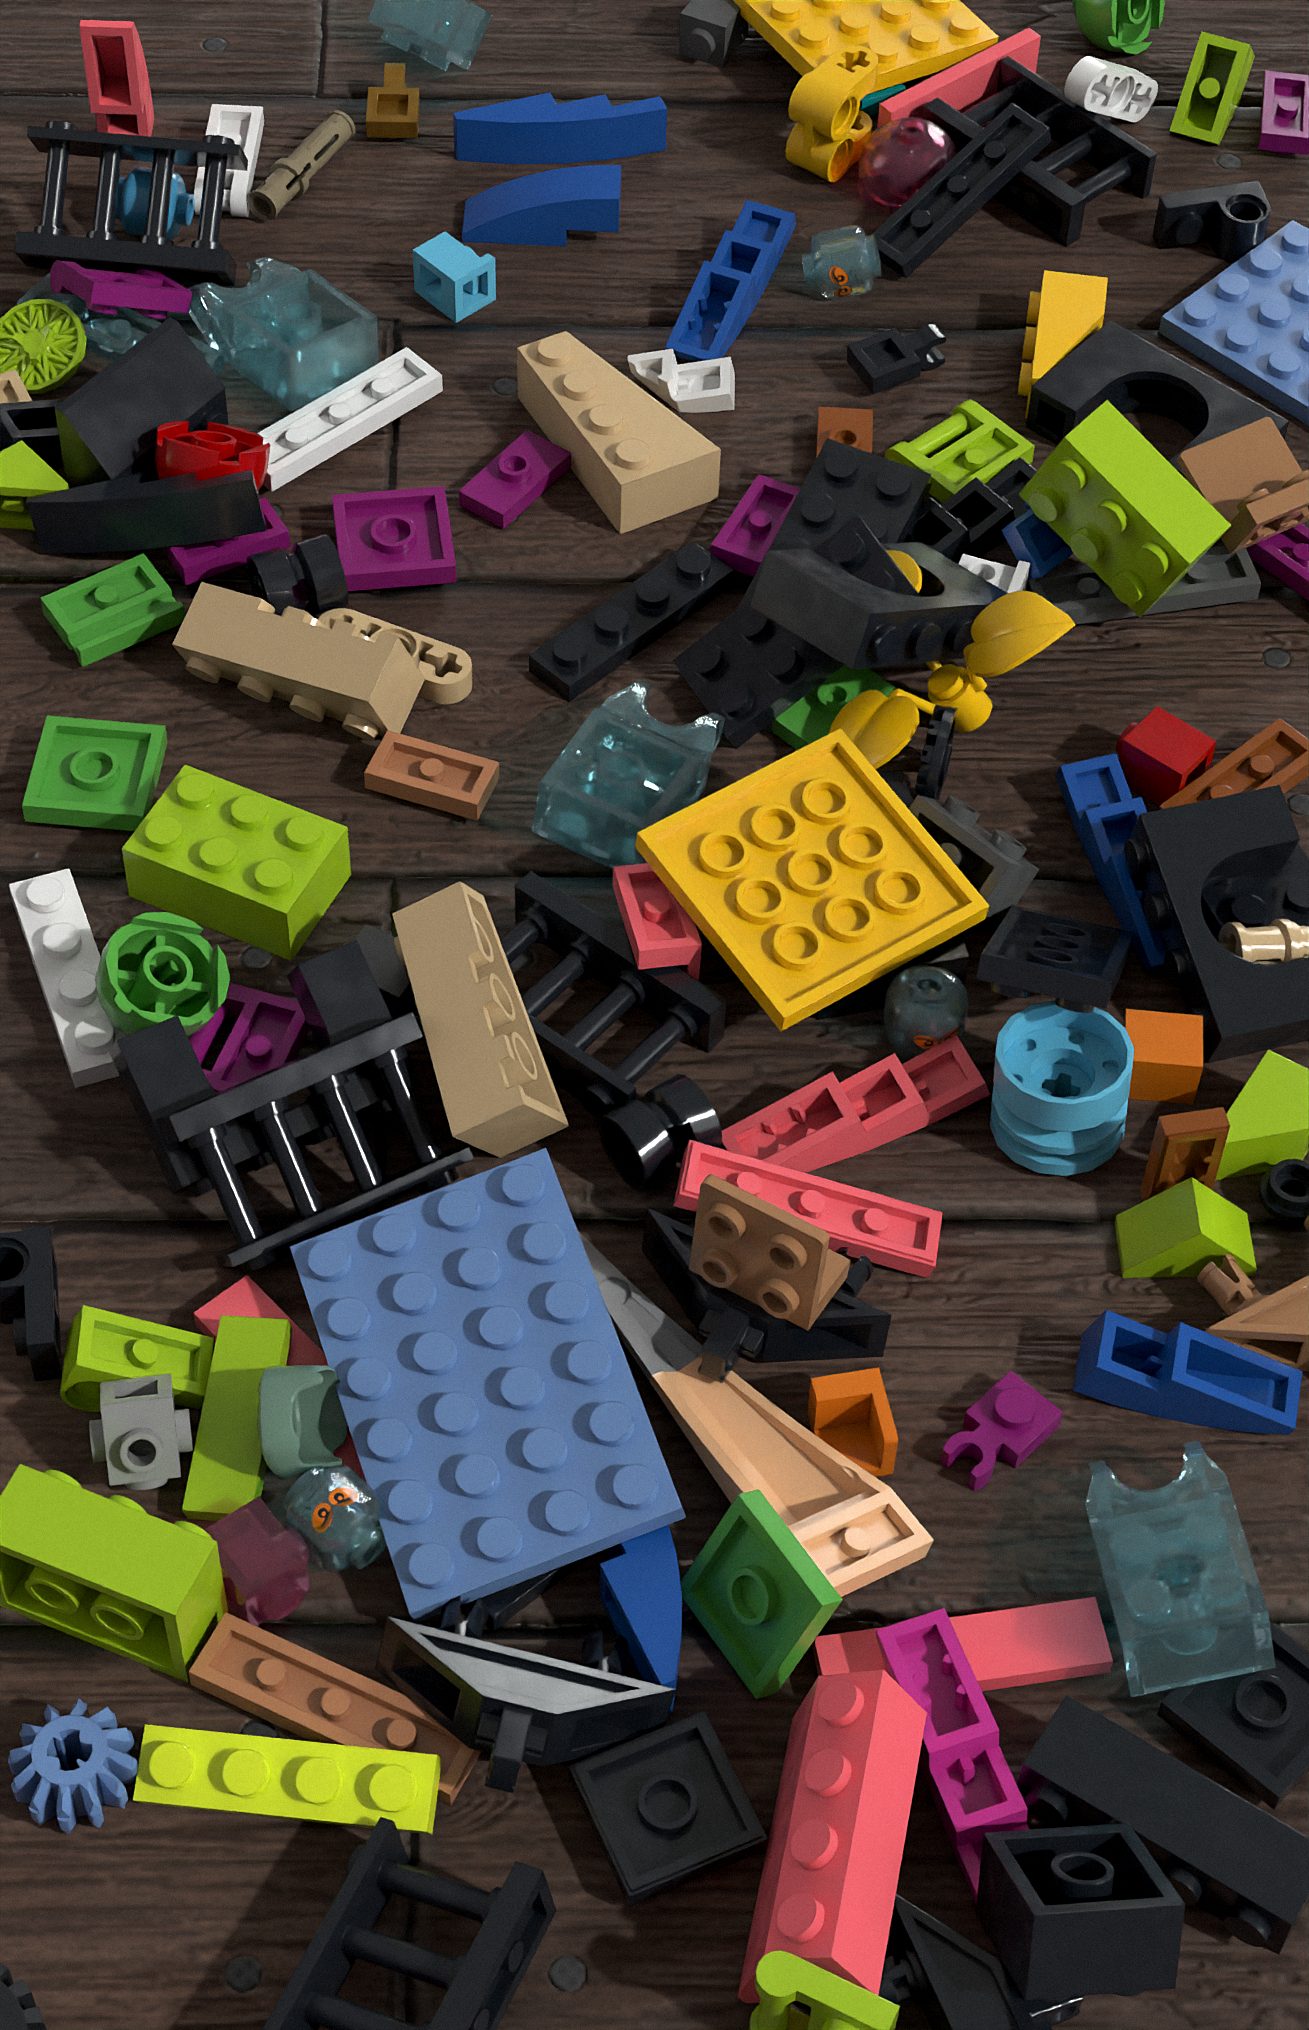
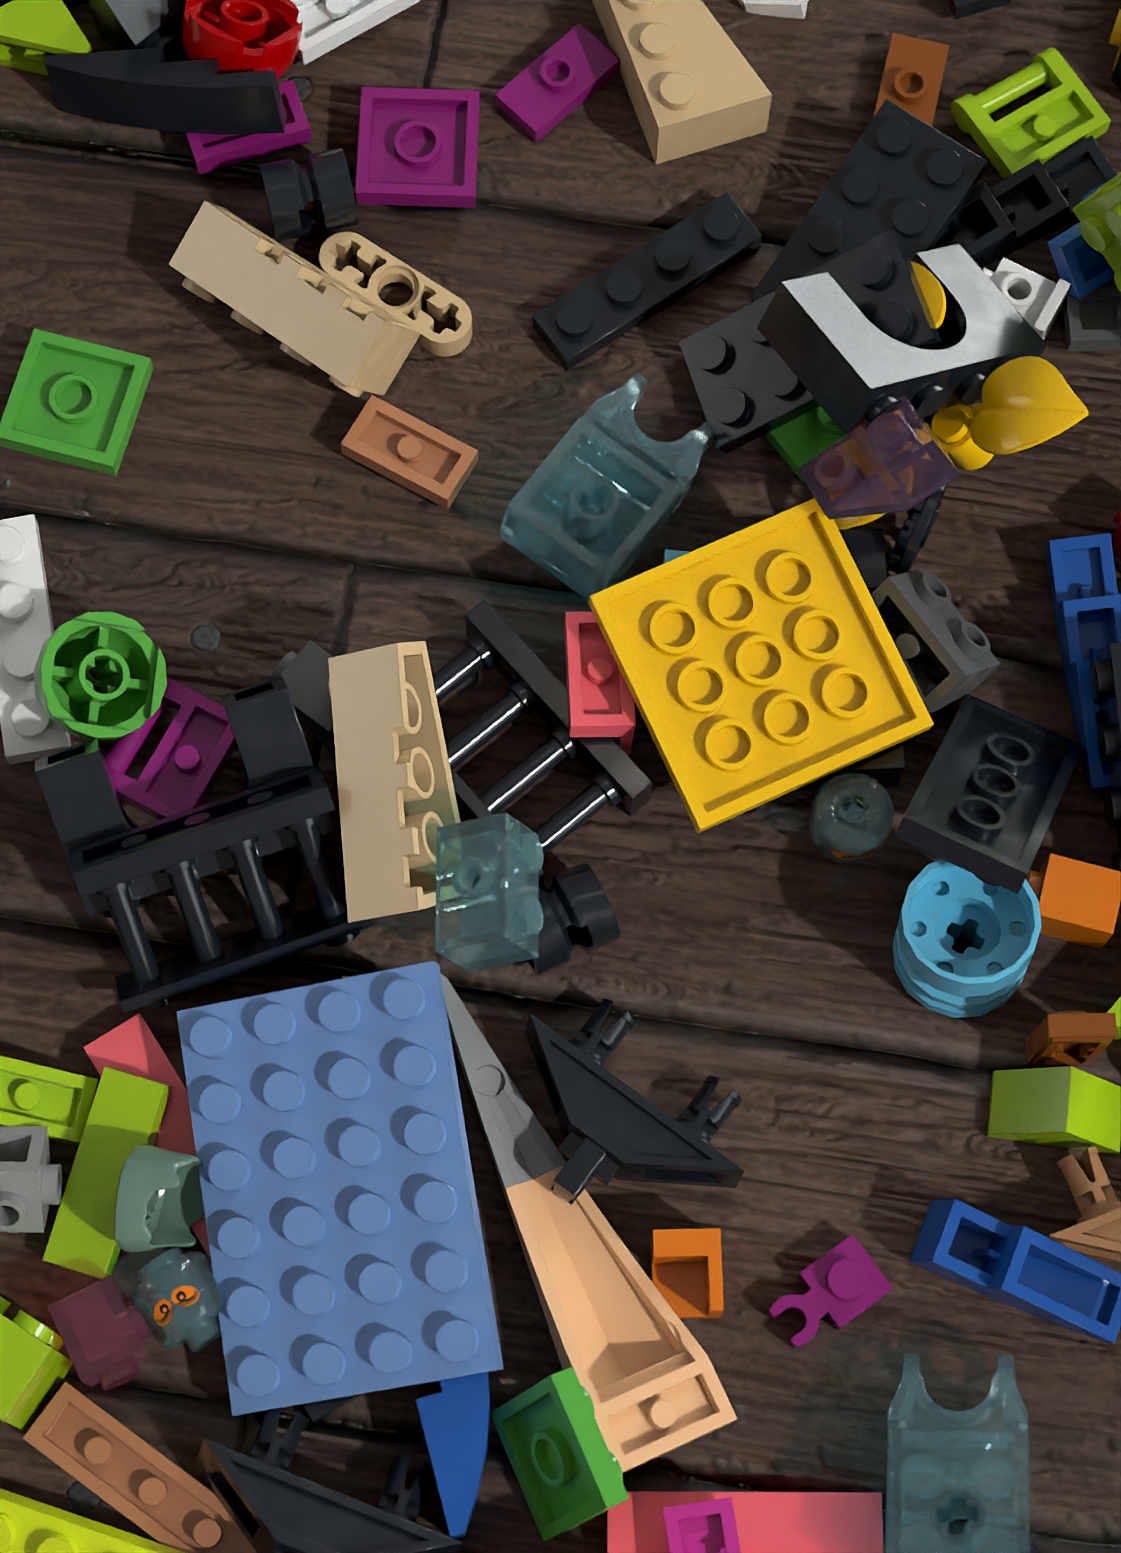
camera: 10 degrees right, 20 degrees up
bright green plate [40,553,185,667] -> none
lime brick [122,765,351,961] -> none
coral tile [673,1140,943,1278] -> none
medium nougat bracket [689,1174,851,1331] -> none
magenta plate [710,474,800,577] -> none
coral slope [721,1035,990,1173] -> none
none -> clear light blue brick [435,812,543,971]
none -> slope [798,395,960,520]

